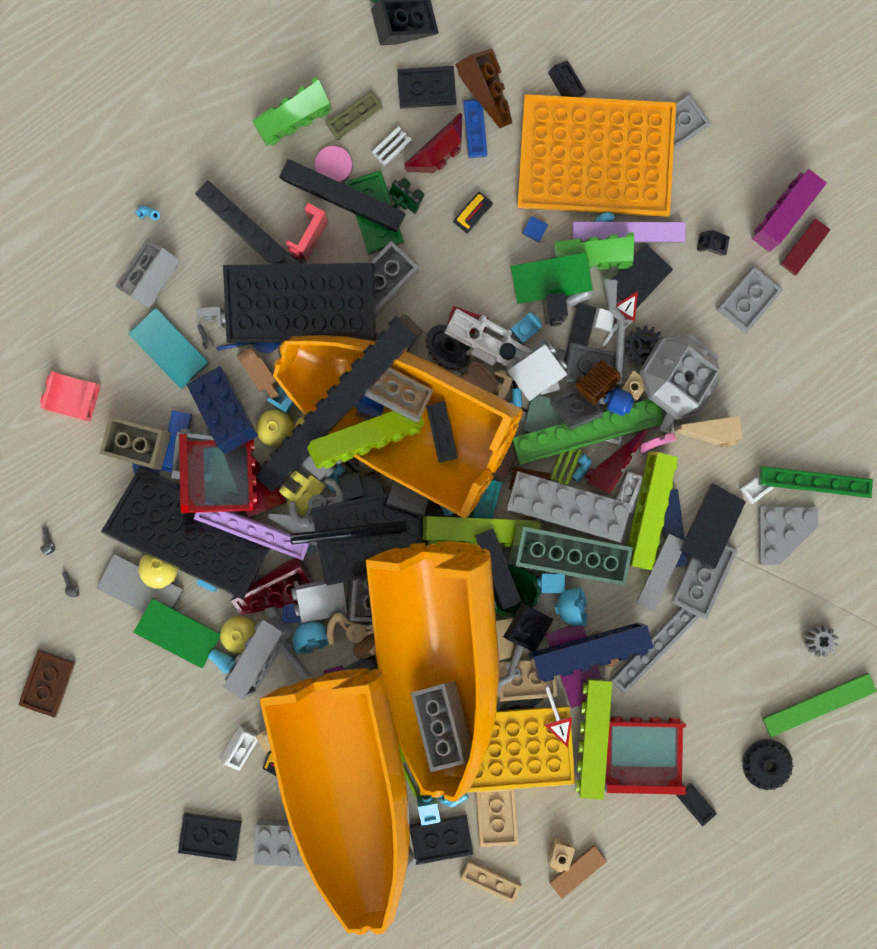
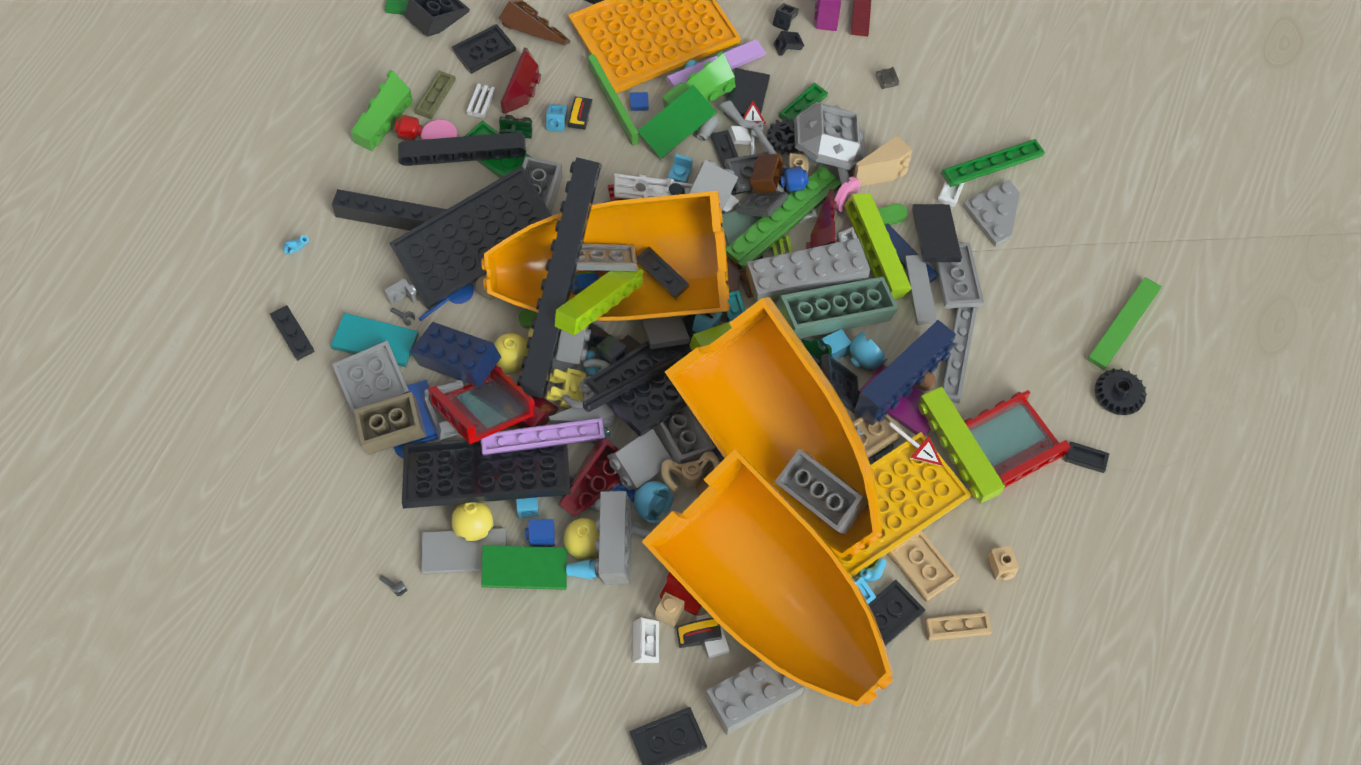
camera: 30 degrees left, 25 degrees down
reddish brown tile [18,650,76,718] -> none
coral panel [40,371,101,422] -> none
dark grey hand [40,527,55,555] -> none
light grey slope [116,240,180,308] -> none
medium nougat piece [237,349,280,400] -> none
medium azure panel [267,386,294,414] -> none
coral panel [286,203,328,261] -> none
blue tile [463,100,488,158] -> none
black brick [542,292,568,327] -> none
medium nougat tile [549,845,607,899] -> none
medium azure arm [572,454,592,482] -> none
light grey tile [717,266,783,334] -> none
light grey gear [804,624,839,657] -> none
none -> black plate [270,305,315,361]
none -> light grey plate [332,341,410,418]
none -> red head [395,115,423,141]
none -> blue brick [525,519,555,547]
none -> medium azure bracket [546,104,567,131]
none -> bright green tile [588,54,639,146]
none -> black bracket [773,3,799,31]
none -> green tile [779,82,828,123]
none -> clear smoke tile [876,67,899,89]
none -> bright green tile [878,204,908,226]

